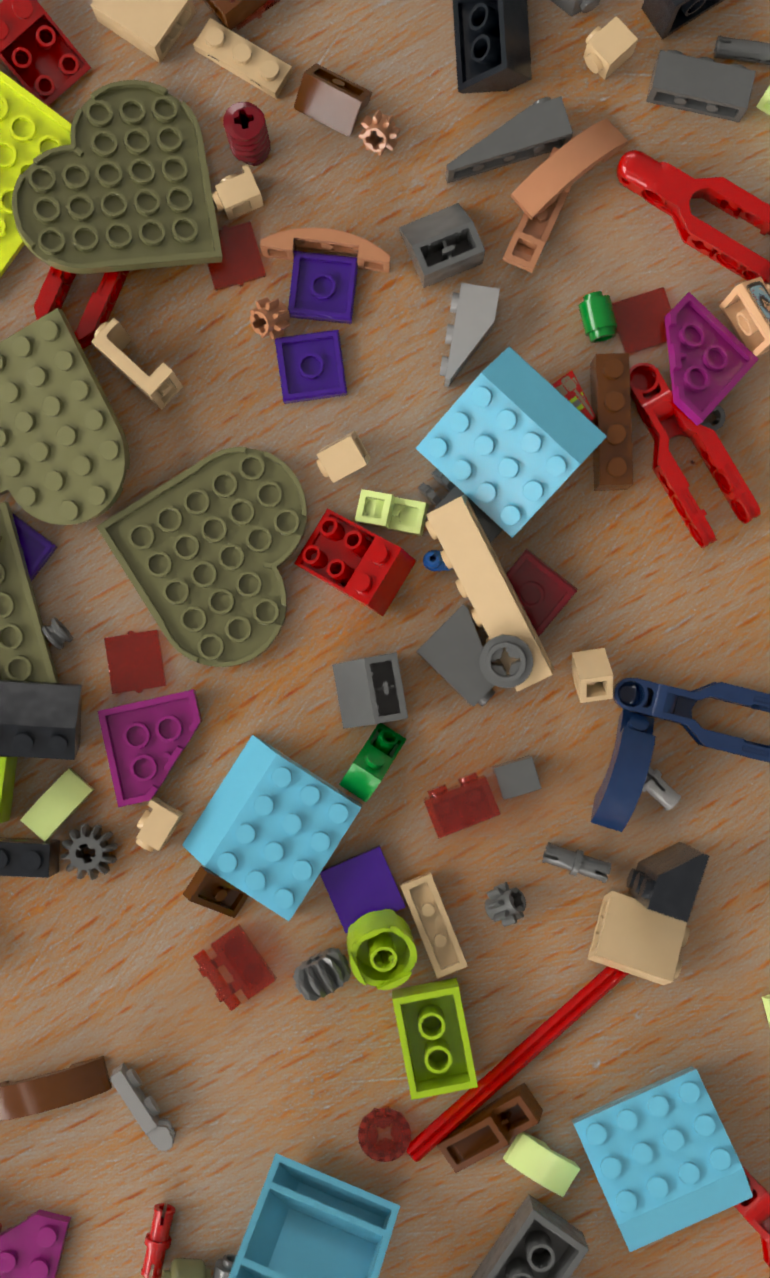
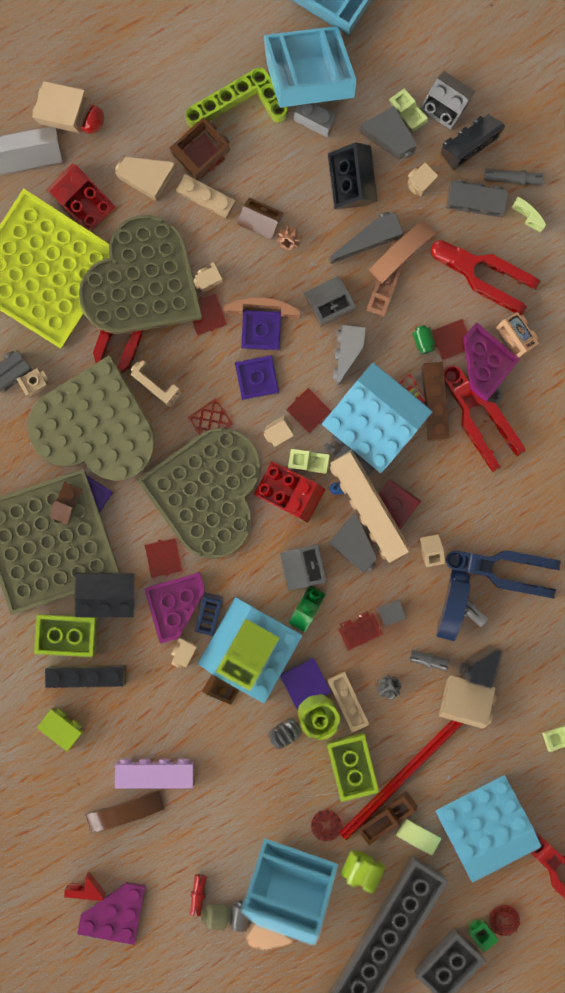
camera: 10 degrees left, 0 degrees up
yellowish green slope [20,768,94,842] -> none
dark grey bush [41,617,74,650] -> none
dark grey gear [61,823,118,880] -> none
light grey hinge [110,1063,176,1152] -> none
clear red plate [193,924,276,1011] -> none
dark red piece [223,102,271,166] -> none
nougat gear [250,297,290,340] -> none
dark grey gear [479,634,533,688] -> none
none -> lavender brick [115,758,194,788]
none -> clear red window [188,398,233,435]
none -> dark blue slope [194,592,223,636]
none -> lime slope [216,619,279,691]
none -> clear red piece [286,388,332,433]
none -> lime brick [341,850,386,894]

